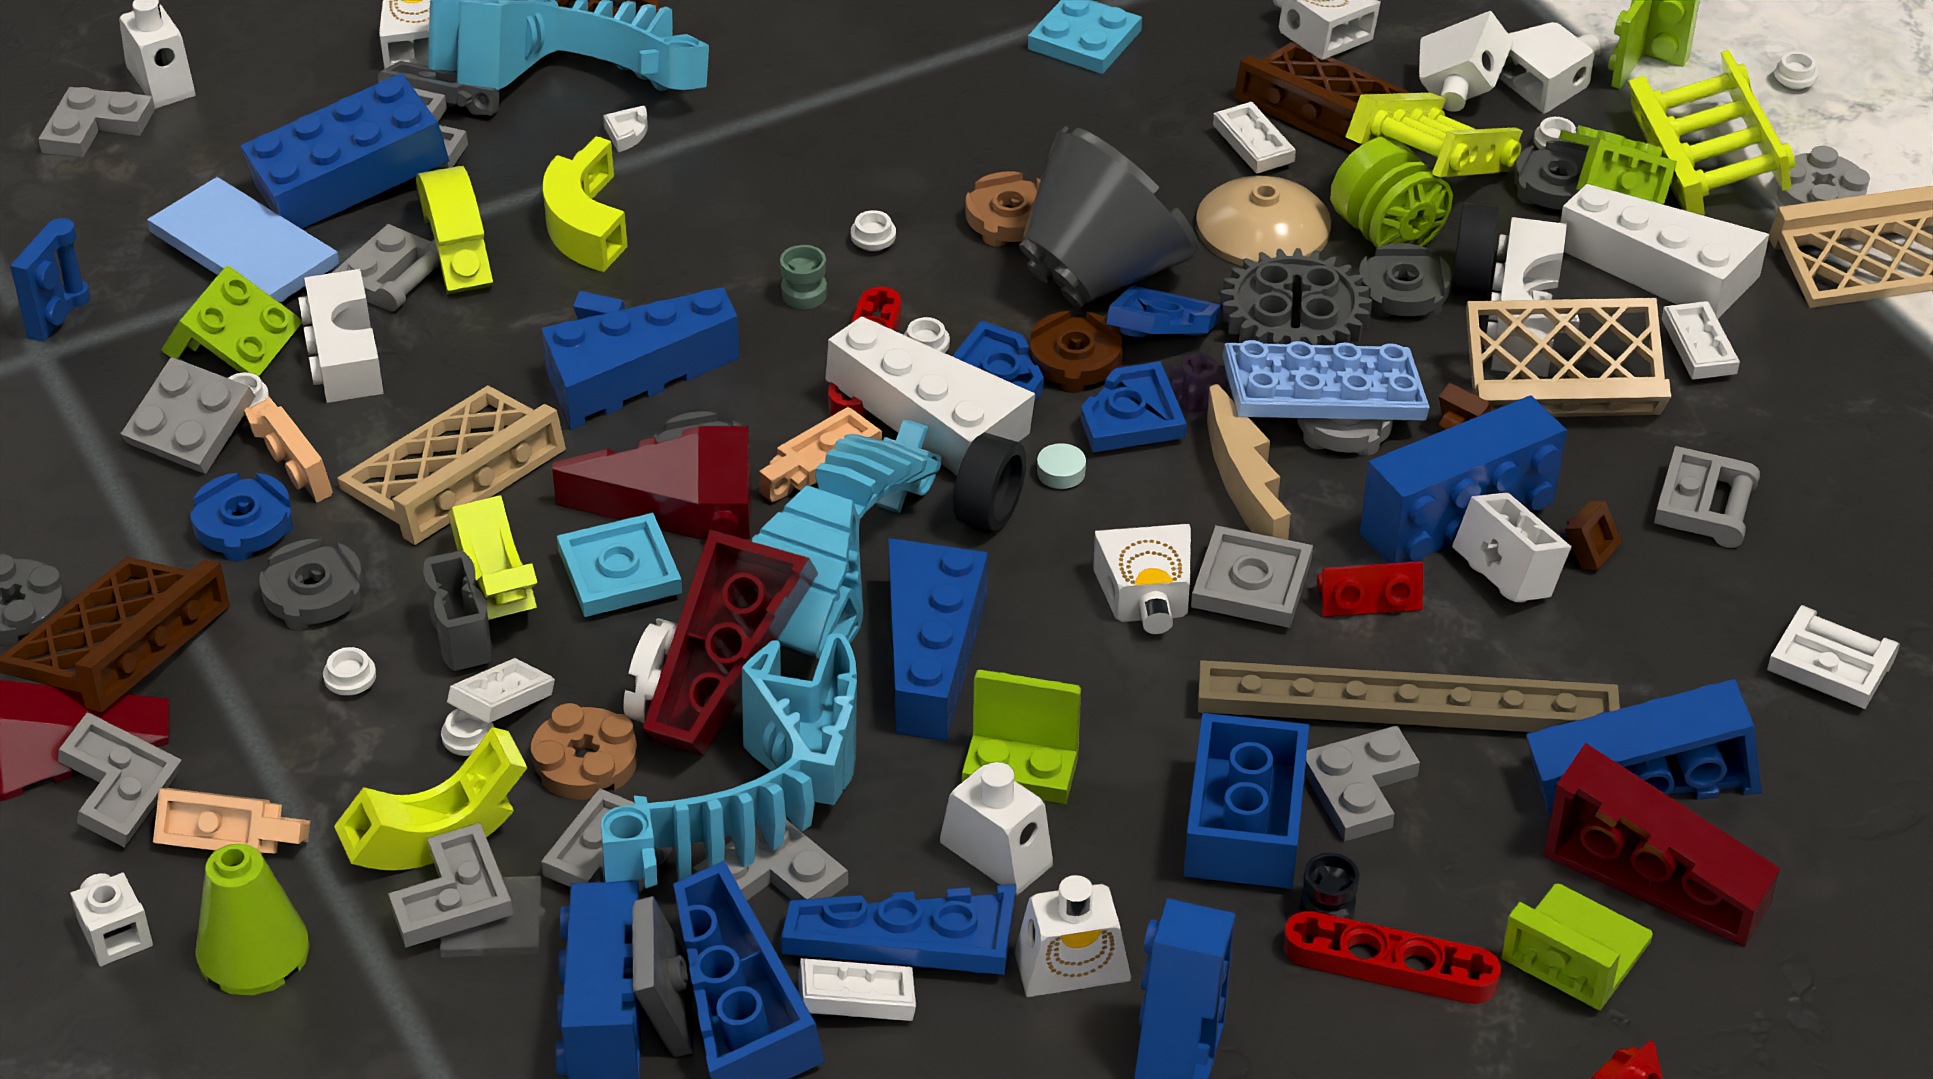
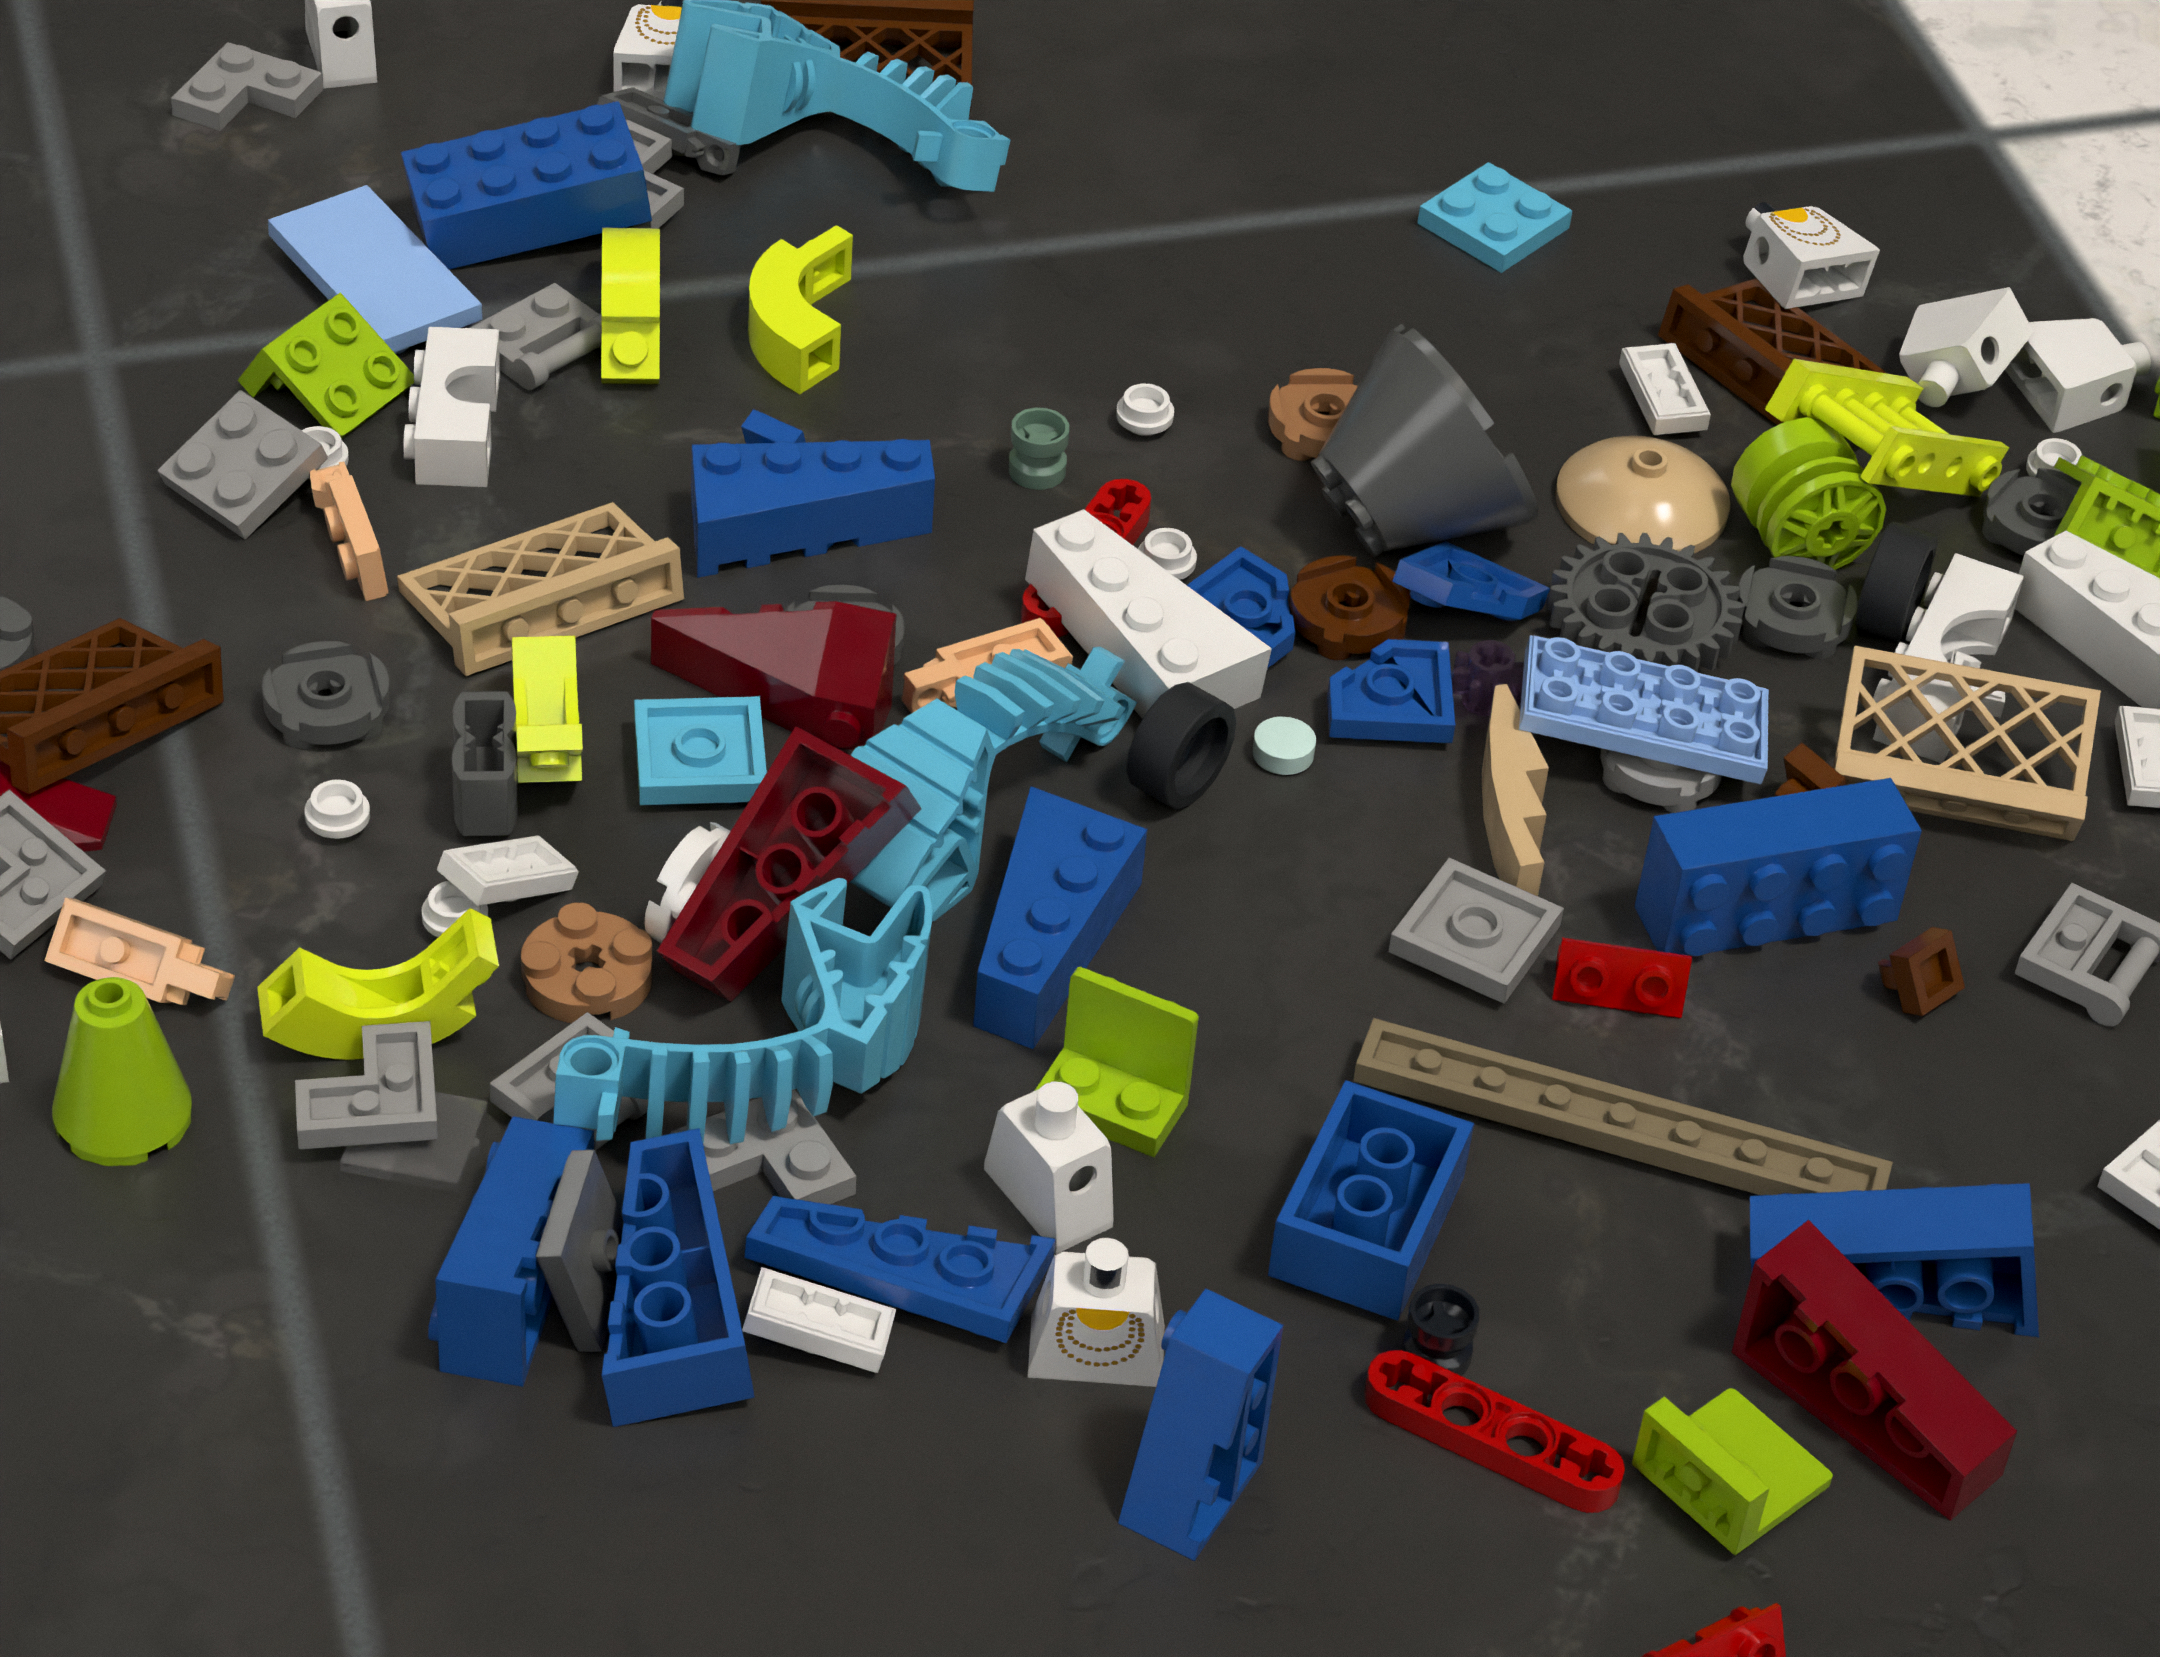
camera: 10 degrees right, 0 degrees up
blue plate [10,218,90,342] -> none
blue plate [190,473,293,562] -> none
white tile [603,106,648,152] -> none
white torso [1093,524,1191,634] -> none
light grey plate [1305,726,1420,842] -> none
white brick [1452,492,1571,602] -> none

